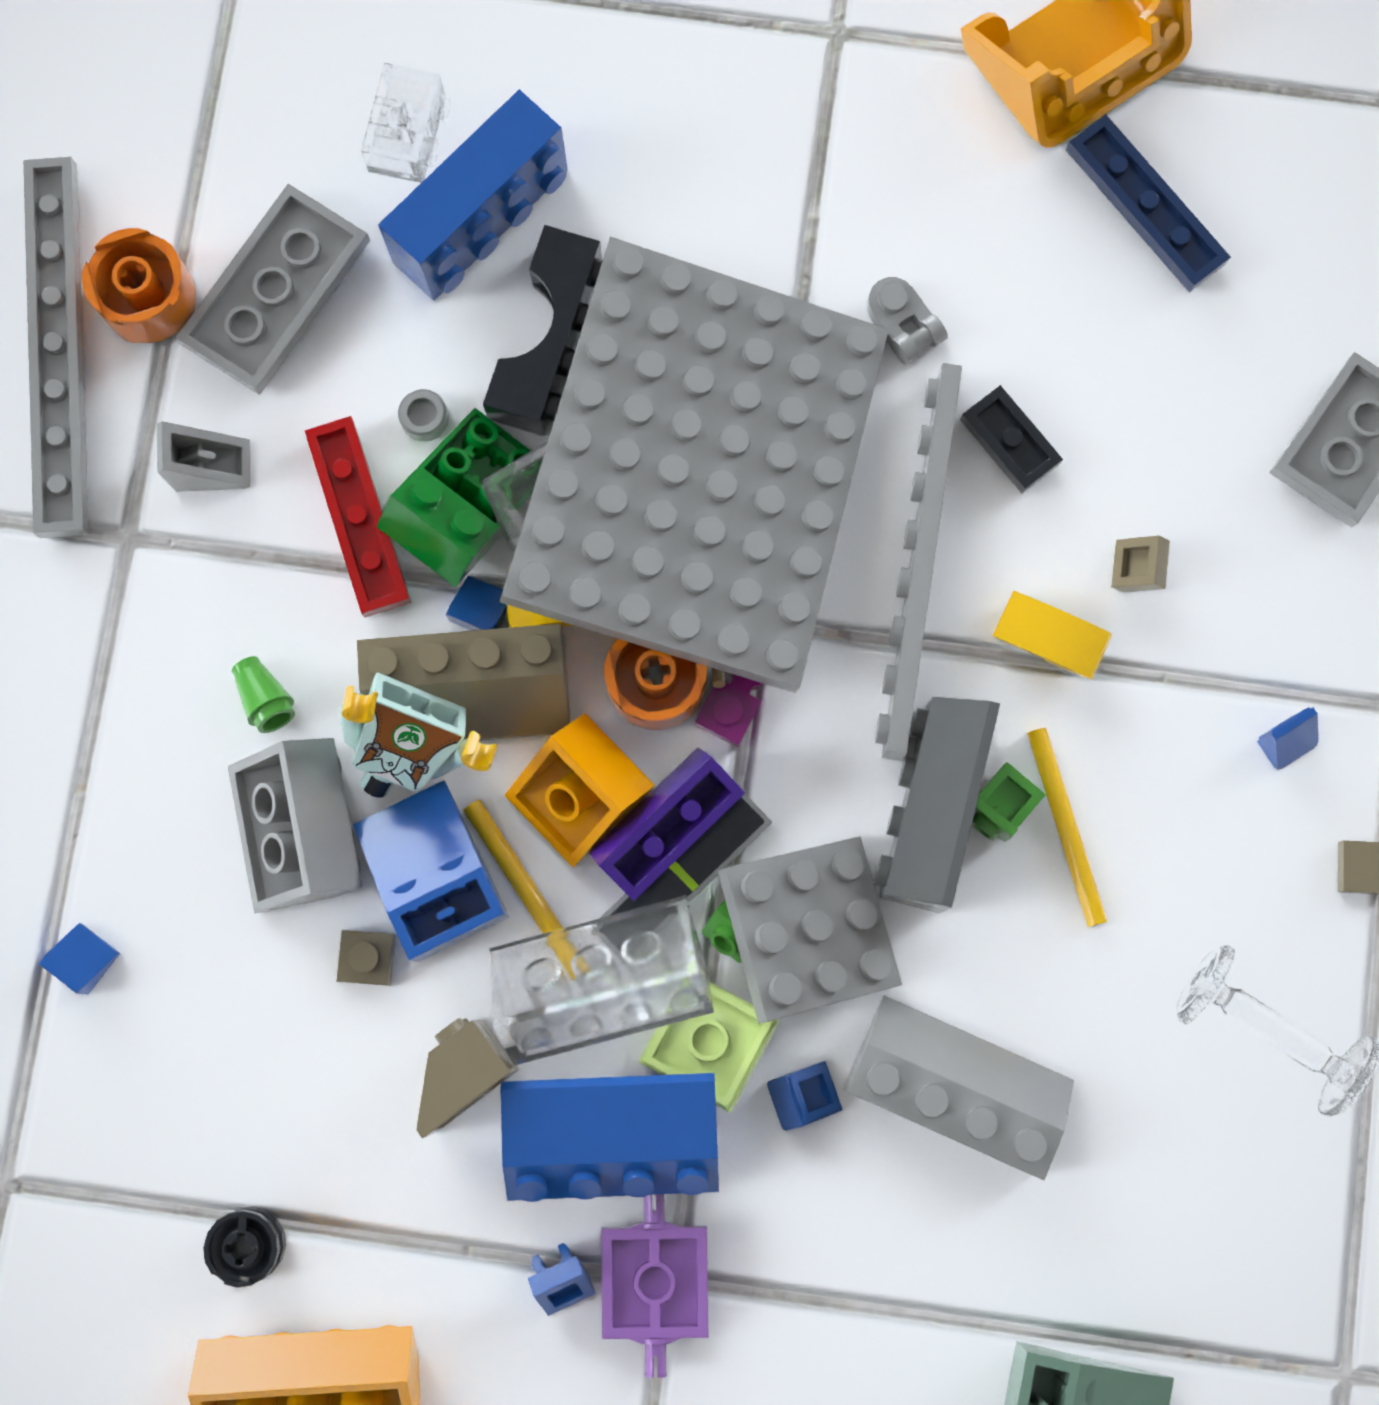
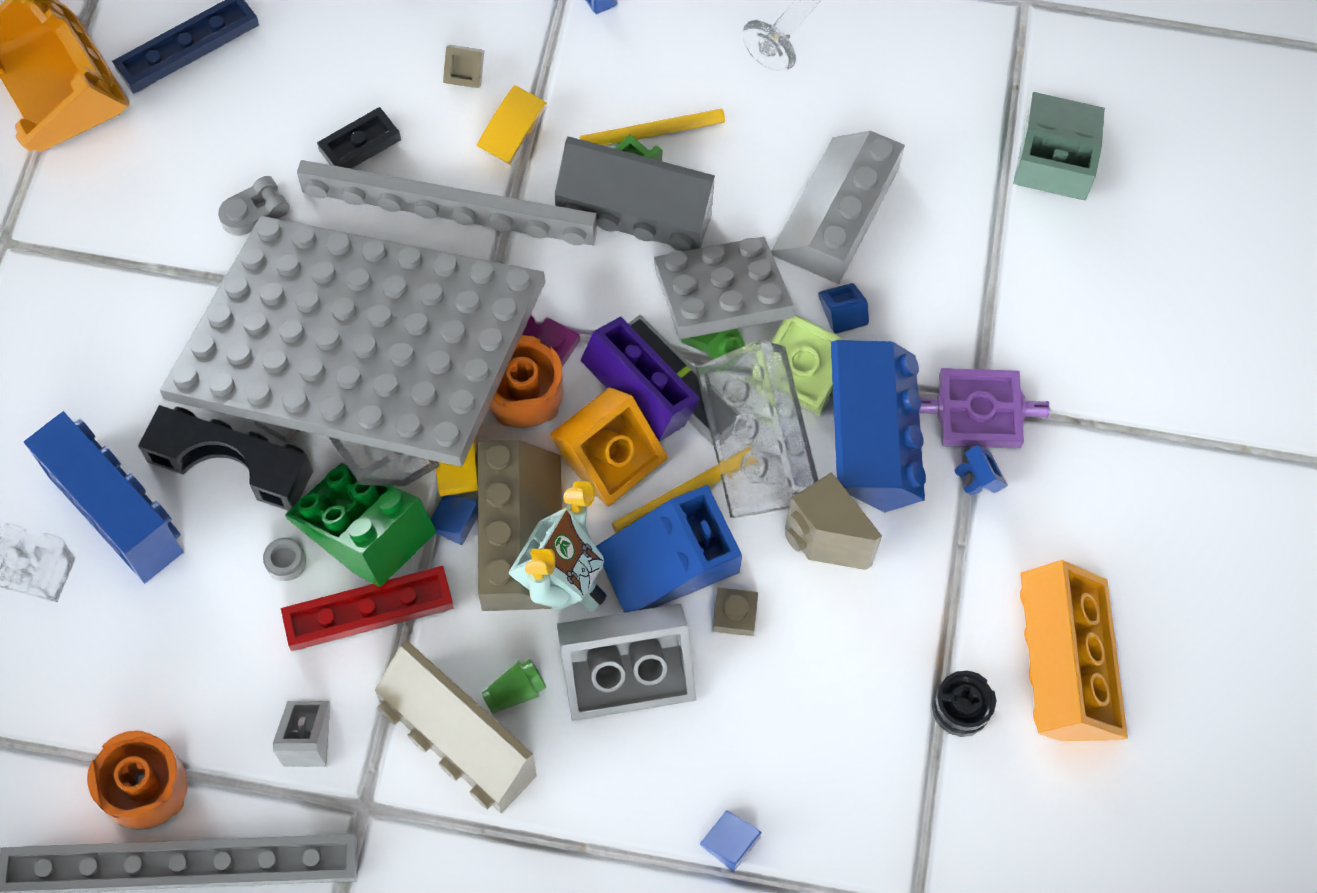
camera: 90 degrees left, 15 degrees down
light grey plate [175,183,371,395] -> none
none -> slope [375,640,537,814]

